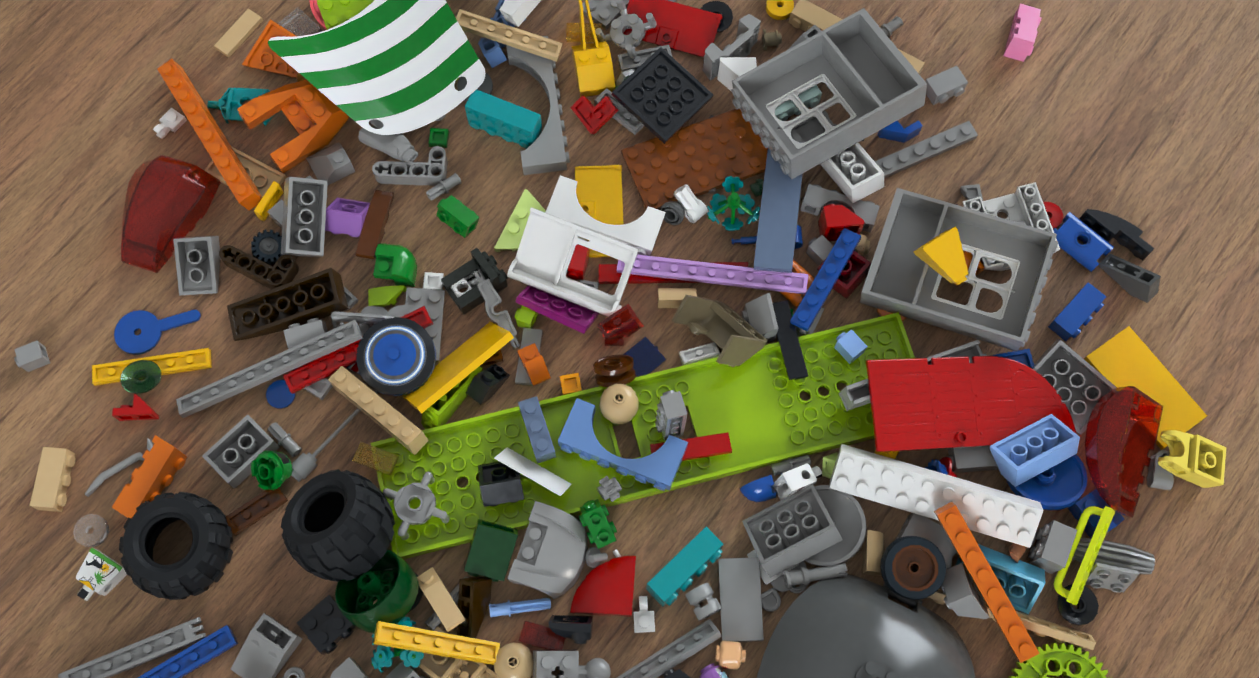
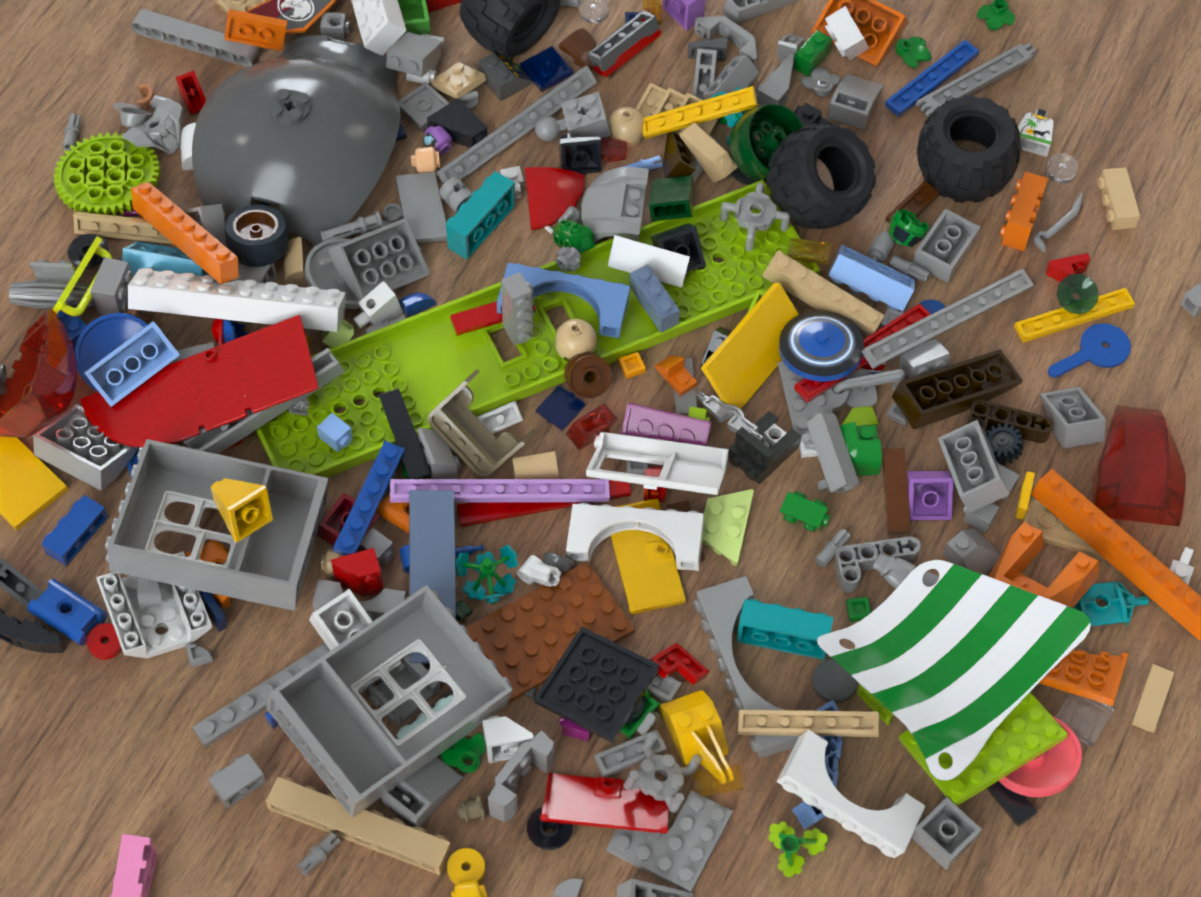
camera: 170 degrees right, 10 degrees down
none -> light grey brick [801,411,860,493]
none -> light blue slope [828,244,915,311]

